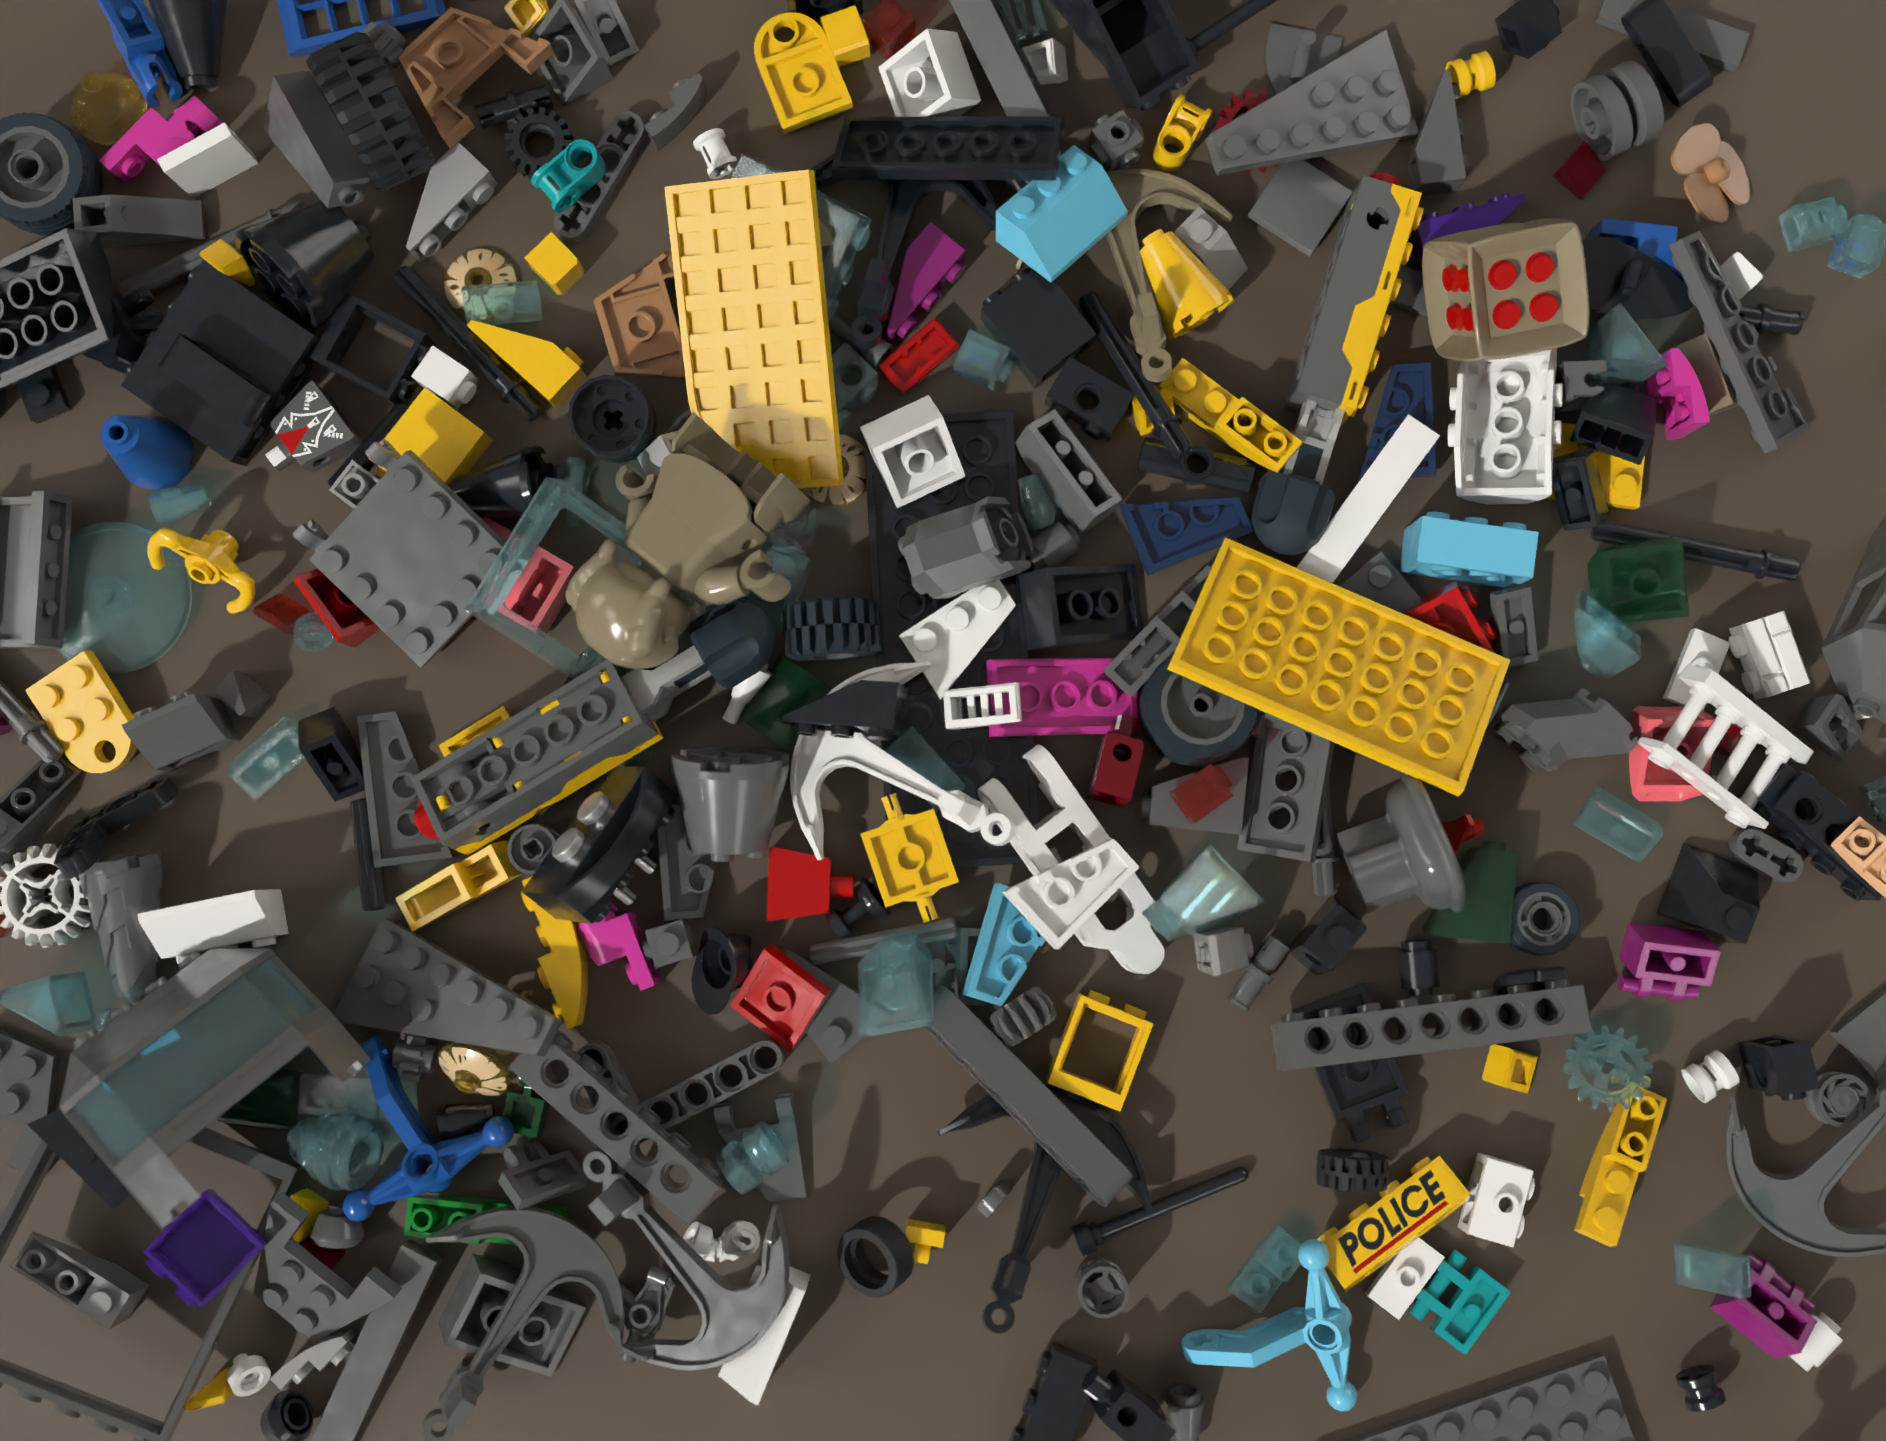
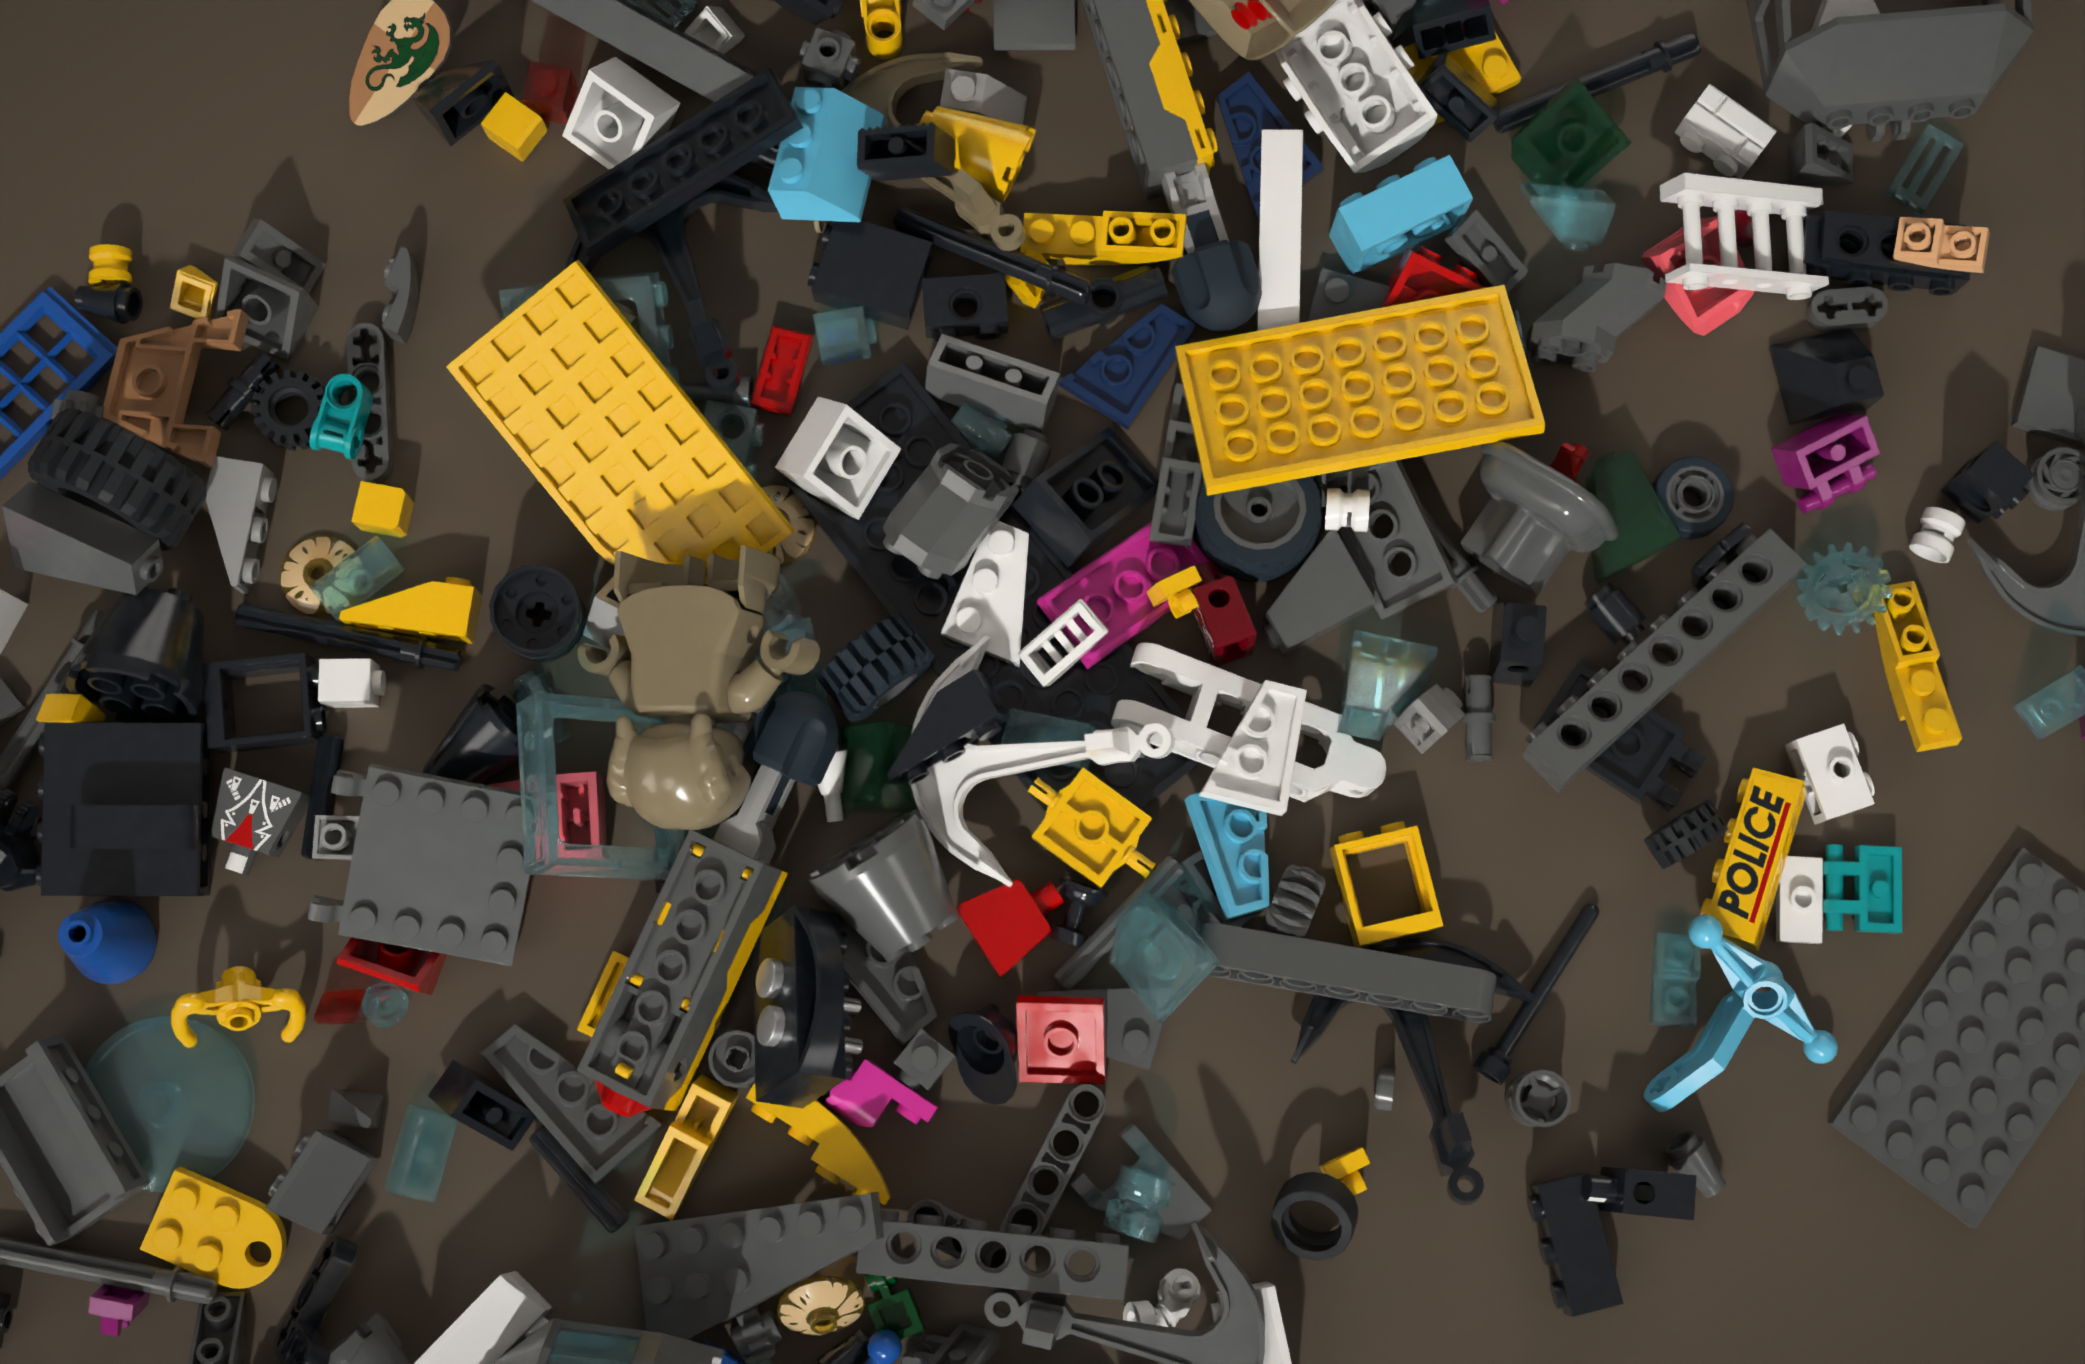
camera: 40 degrees left, 5 degrees down
clear light blue cone [148,484,211,525] -> none
yellow brick [369,388,493,486] -> none
medium nougat wing [593,250,686,379] -> none
white bush [693,128,739,179] -> none
yellow plate [754,12,853,134] -> none
magenta slope [887,222,966,345] -> none
clear red brick [1168,764,1233,824] -> none
yellow slope [1482,1044,1538,1094] -> none
clear light blue slope [1574,786,1663,864] -> none
white plate [1663,628,1731,711] -> none
none -> black brick [857,121,955,181]
none -> yellow tile [1146,565,1202,619]
none -> white wheel [1325,488,1370,532]

